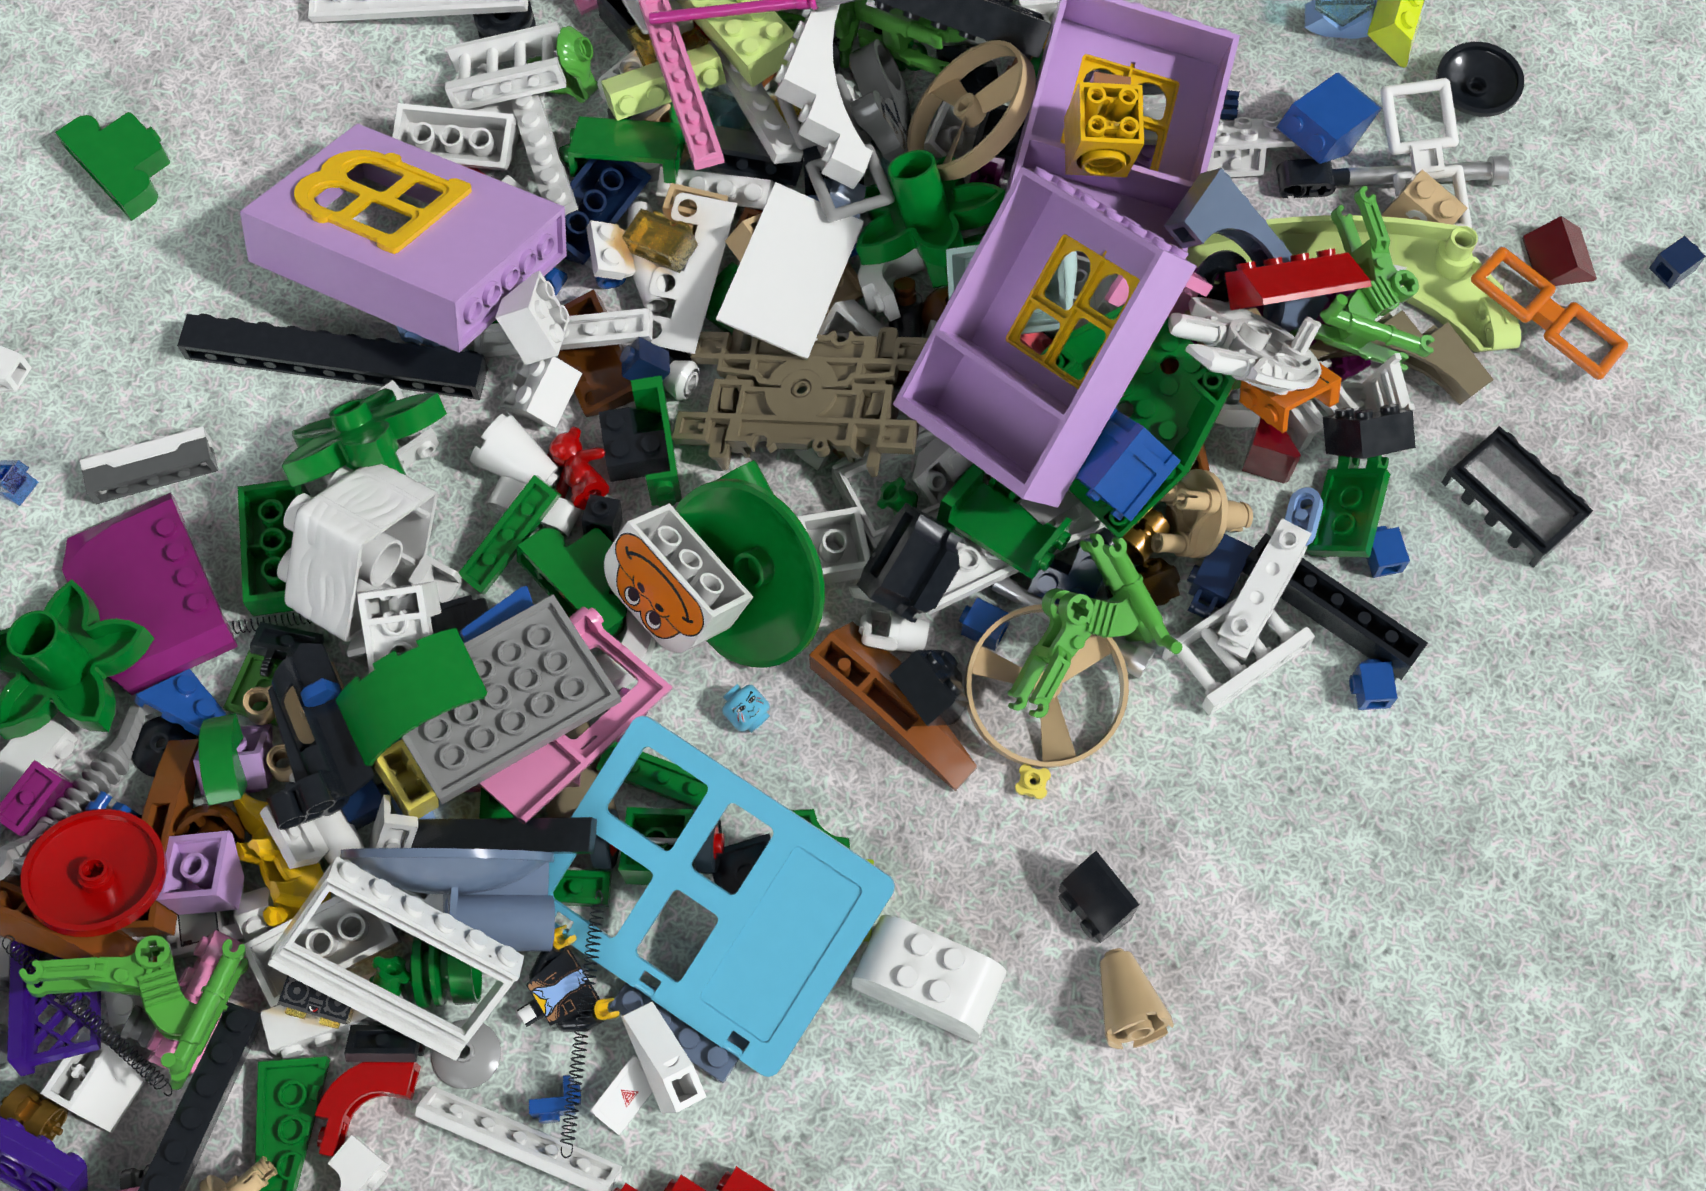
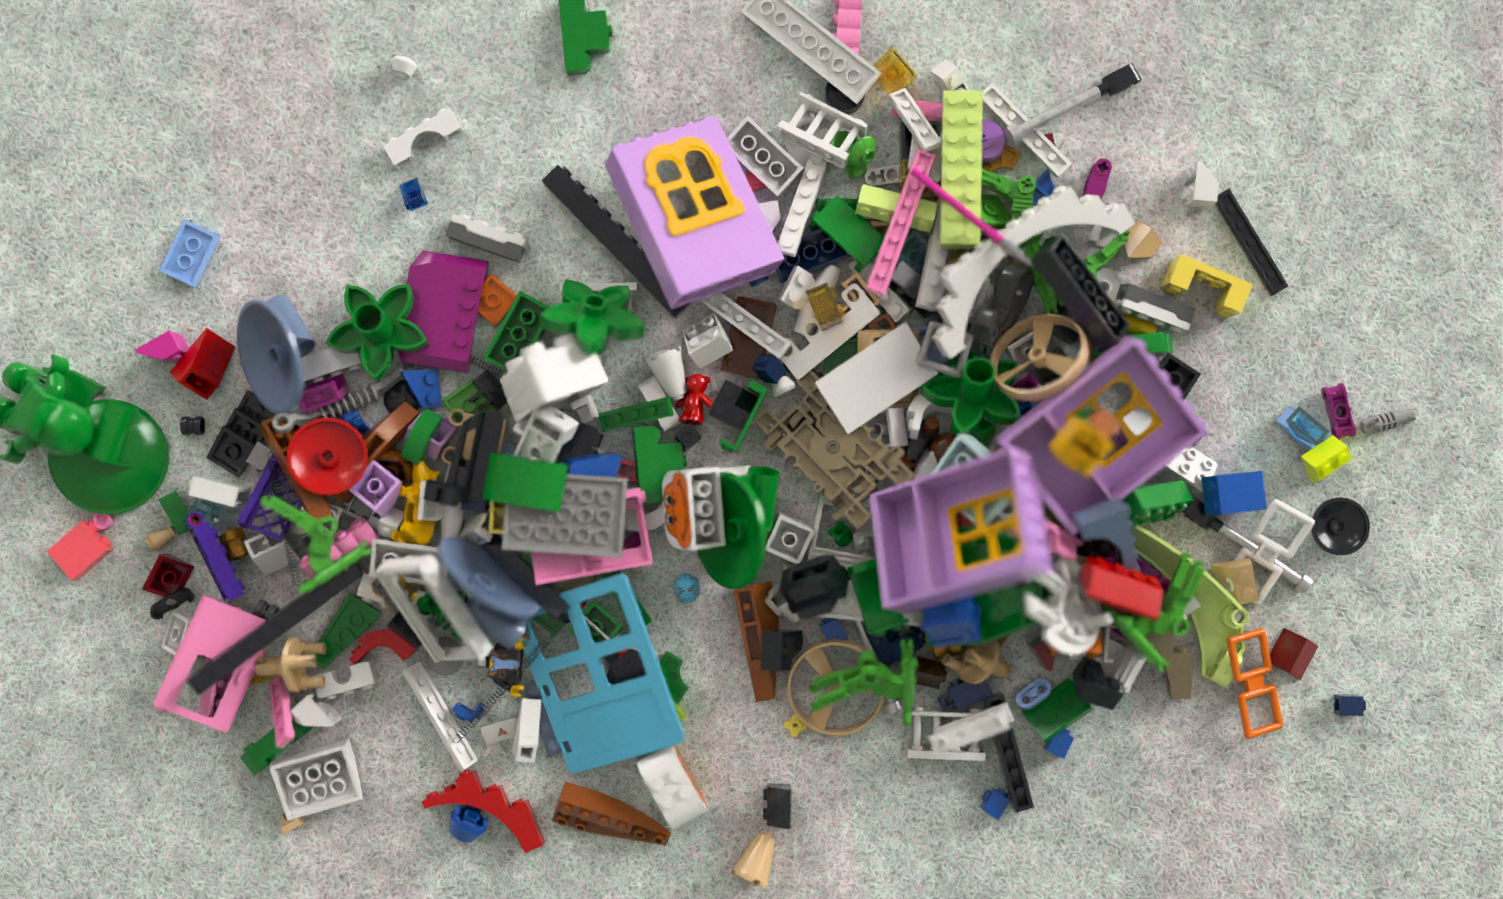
camera: 40 degrees right, 20 degrees up
blue tile [300,678,341,707] -> none
white slope [495,271,569,365] -> none
window [1441,426,1593,568] -> none
none -> orange tile [479,274,517,327]
none -> dark orange wedge [552,781,671,846]
none -> green brick [1121,480,1194,527]

